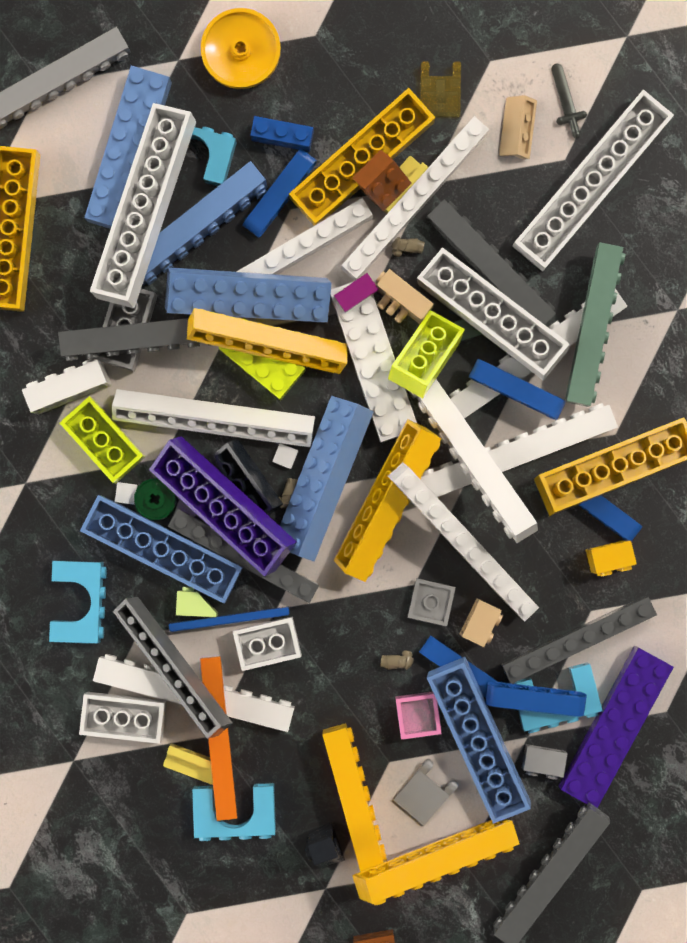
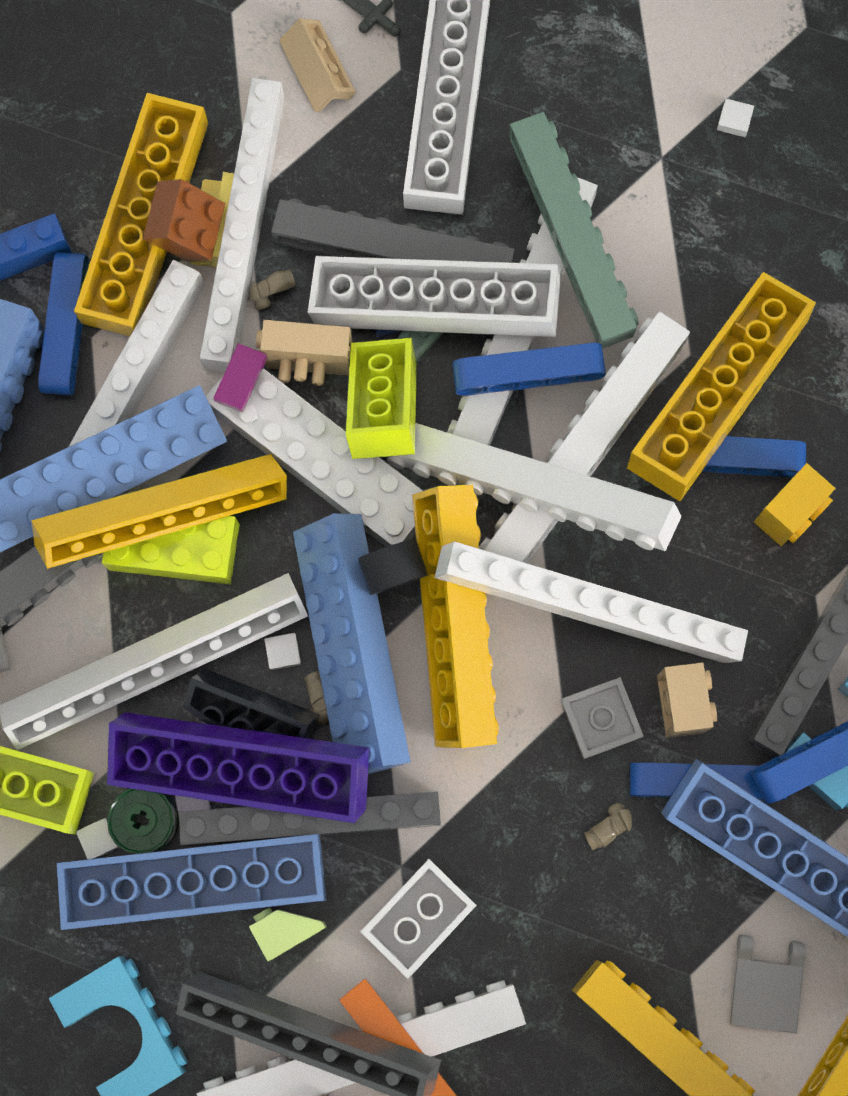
camera: 35 degrees left, 10 degrees down
blue tile [169,606,290,632] -> none
piece [395,692,441,739] -> none
clear yellow flag [421,61,461,117] -> none
none -> black piece [358,539,428,595]

